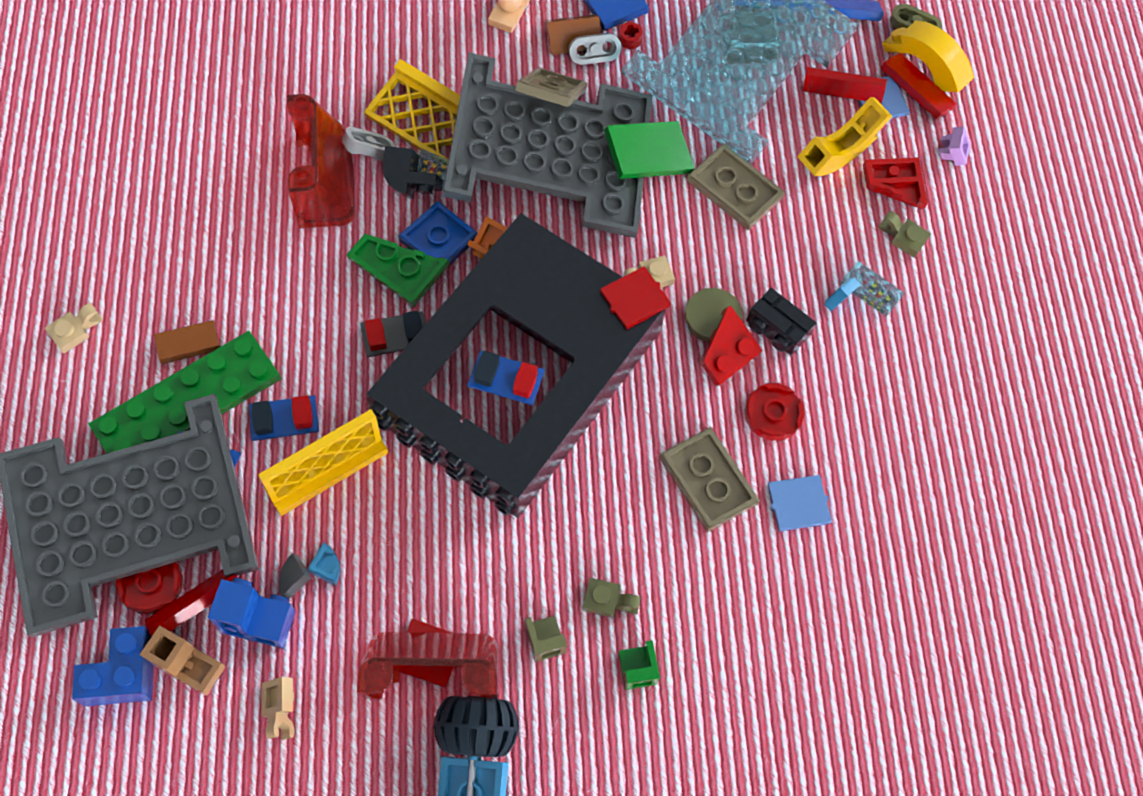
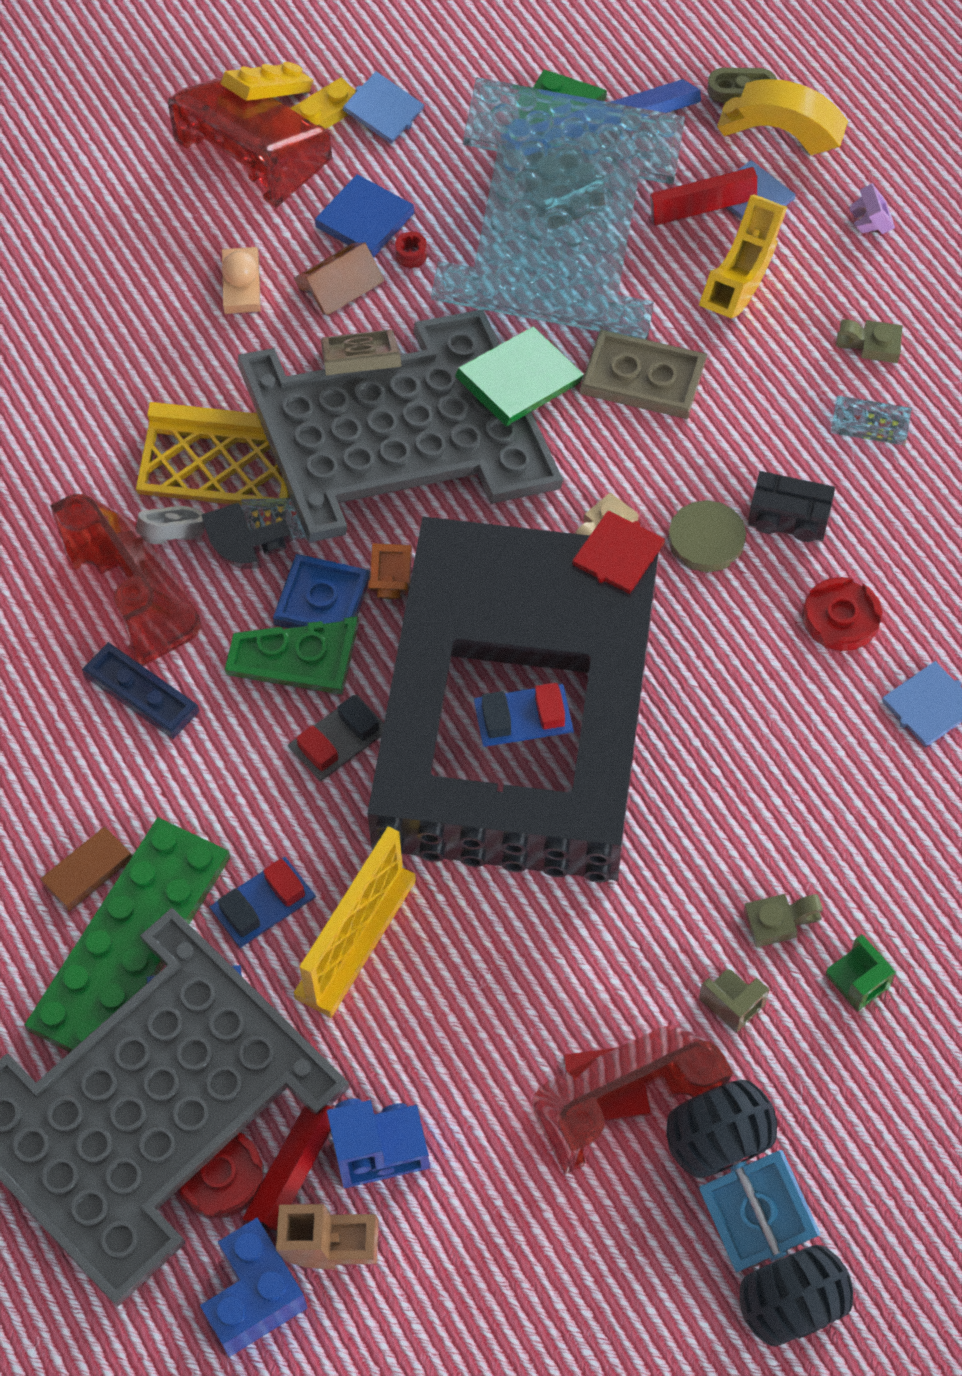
camera: 20 degrees left, 5 degrees down
tan plate [261,677,295,740] -> none
dark grey tile [279,553,311,599] -> none
dark azure tile [307,542,340,586] -> none
light grey plate [568,33,621,65] -> none
dark tan tile [659,427,760,533] -> none
red wing [699,305,763,386] -> none
dark azure tile [824,277,861,311] -> none
red wing [863,157,928,209] -> none
red tile [881,53,957,119] -> none
none -> dark blue tile [82,642,199,739]

